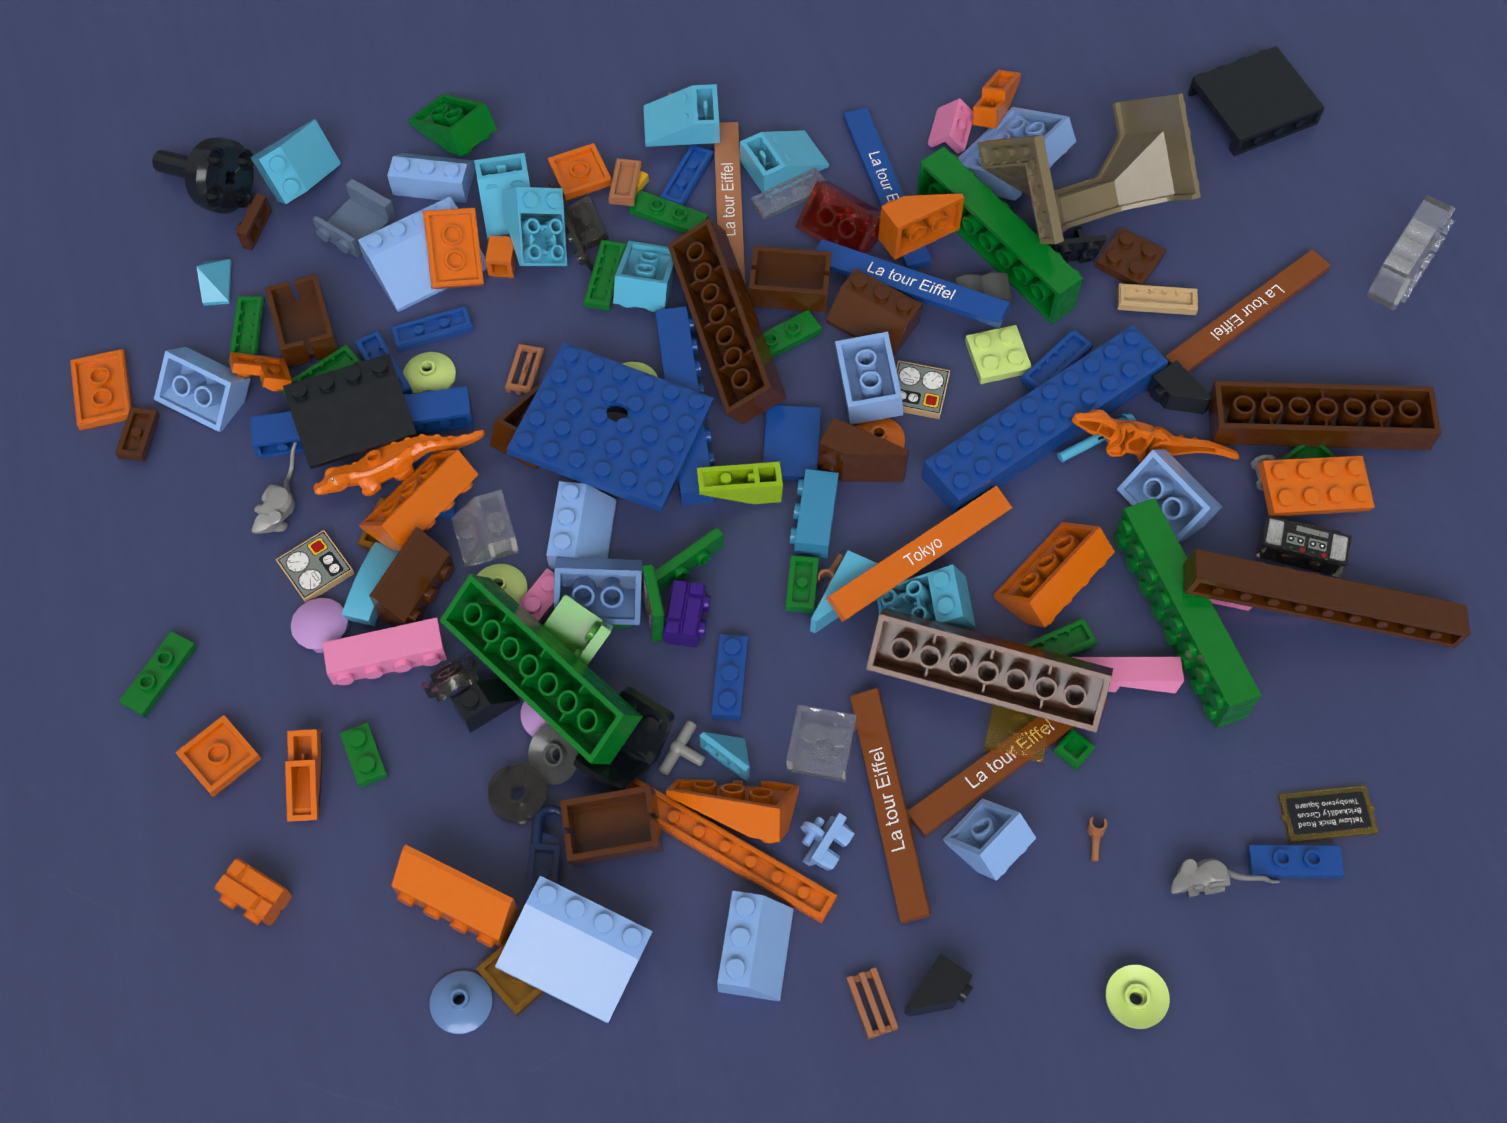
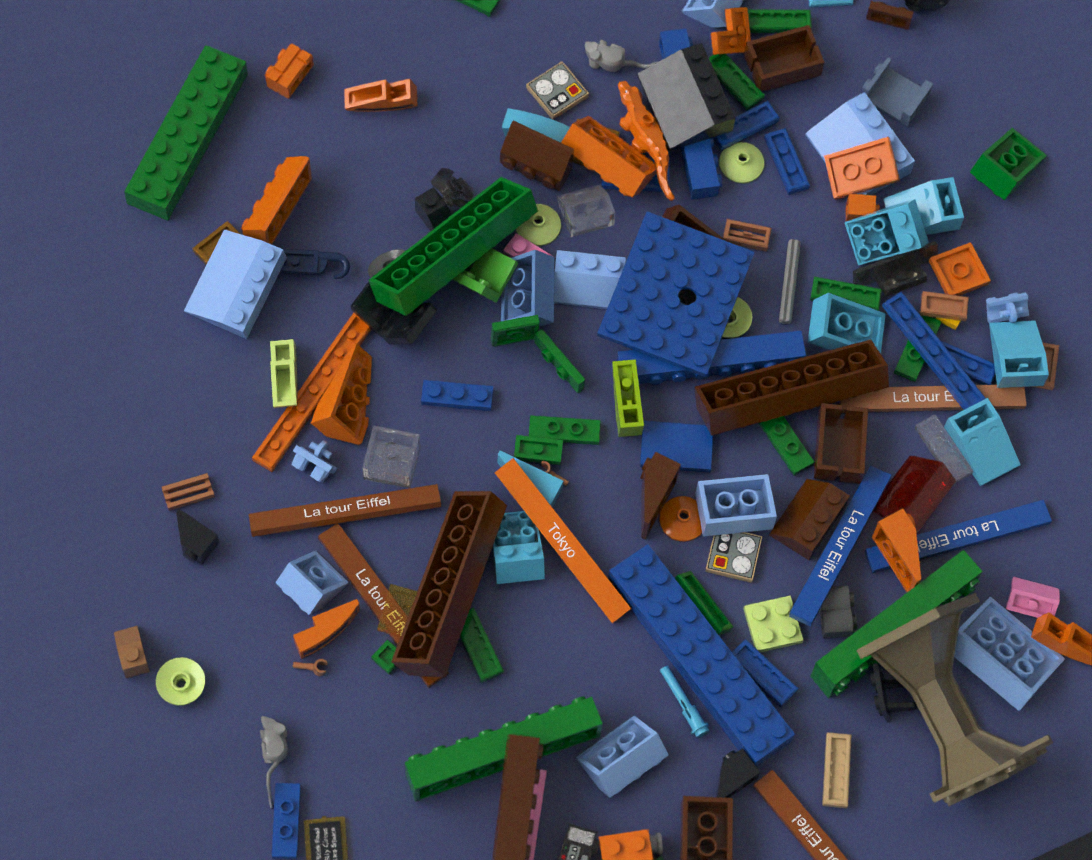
camera: 85 degrees right, 5 degrees up
orange plate [175,715,261,797] -> none
medium azure slope [250,119,341,204] -> none
lavender dish [290,598,350,653] -> none
bright pink brick [322,618,447,686] -> none
green plate [340,722,388,788] -> none
light blue slope [387,153,475,203] -> none
medium blue dish [429,971,493,1035] -> none
clear smoke plate [488,764,549,826] -> none
reddish brown piece [560,785,664,867] -> none
light grey piece [659,720,706,775] -> none
dark purple brick [663,580,711,647] -> none
medium azure slope [699,732,750,781] -> none
light blue slope [717,891,794,1002] -> none
dark azure brick [790,469,839,559] -> none
orange slope [992,522,1115,628] -> none
orange animal [1072,409,1239,463] -> none
bright pink slope [1072,657,1184,694] -> none
reddish brown plate [1095,227,1166,285] -> none
none -> medium nougat slope [114,626,150,678]
none -> green brick [124,45,248,221]
none -> yellowish green slope [270,339,297,408]
none -> orange slope [293,599,360,659]
none -> green plate [529,415,600,445]
none -> green plate [675,571,733,635]
none -> light grey axle [779,239,801,324]
none -> blue tile [882,291,986,410]
none -> light blue hips [986,293,1029,323]

